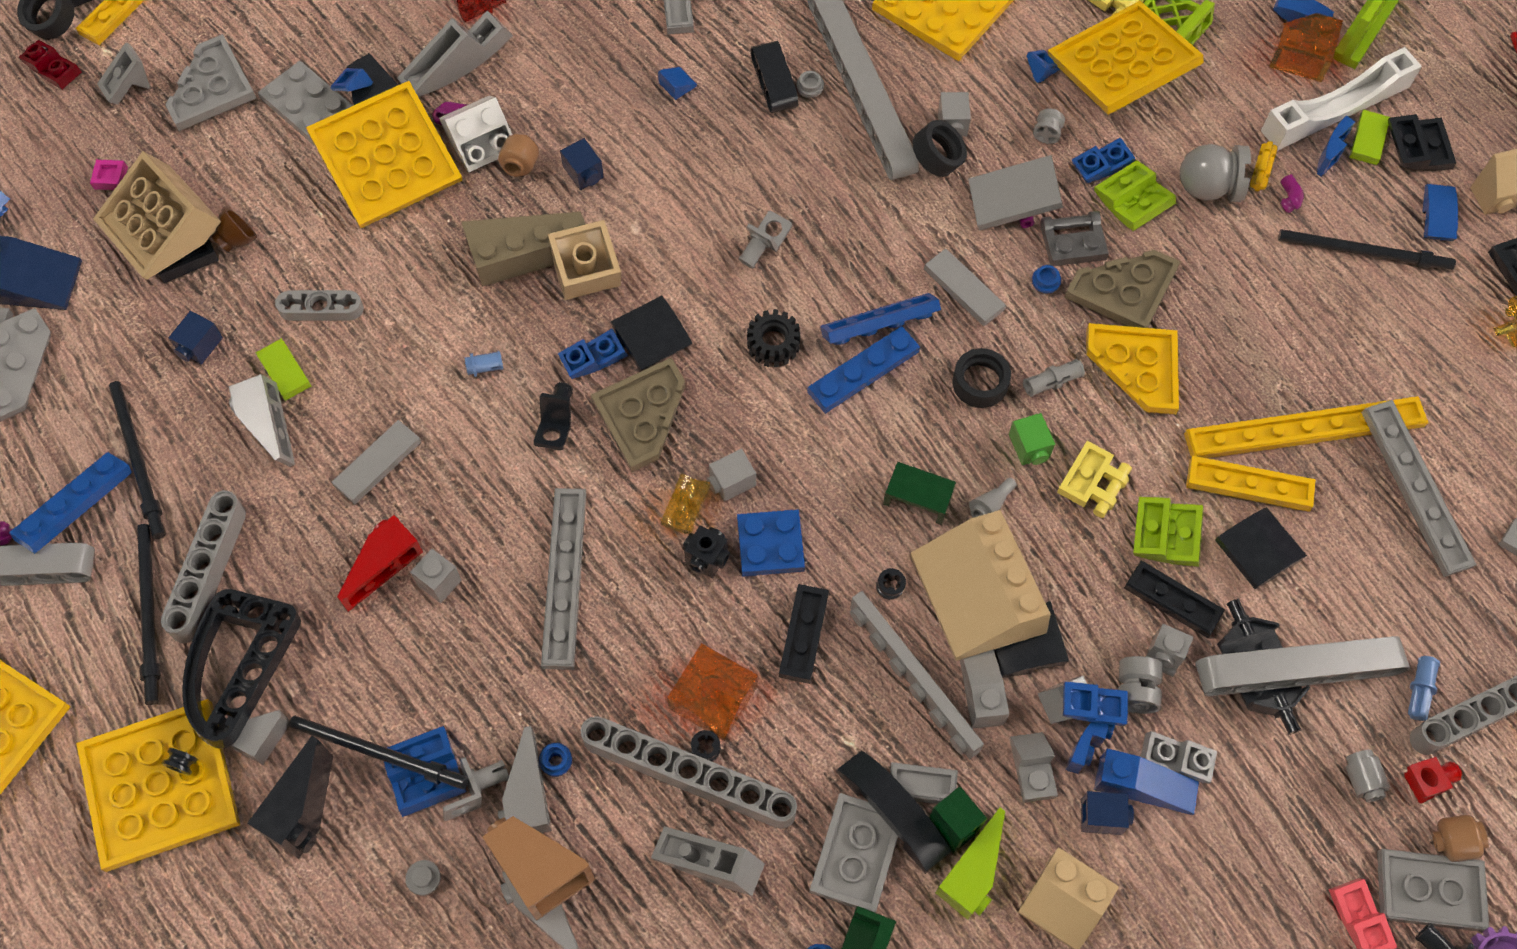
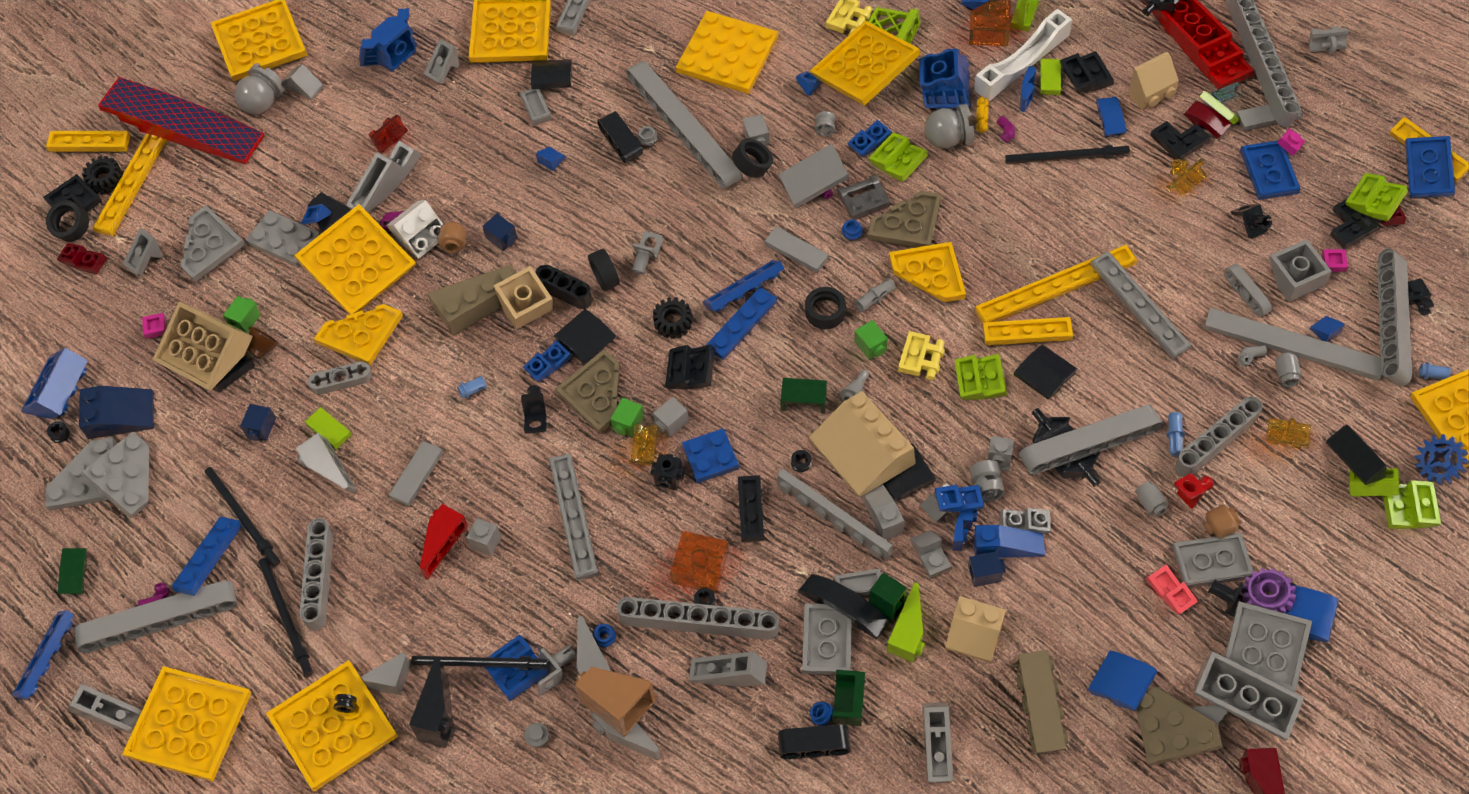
camera: 10 degrees left, 5 degrees down
black beam [182,589,301,749] -> none
black tile [1124,560,1225,638] -> none
none -> bright green brick [223,296,261,333]
none -> yellow plate [314,304,403,366]
none -> black beam [536,264,592,309]
none -> black tyre [588,248,620,291]
none -> bright green brick [611,398,644,437]
none -> black slope [665,344,715,389]
none -> blue slope [919,48,971,109]

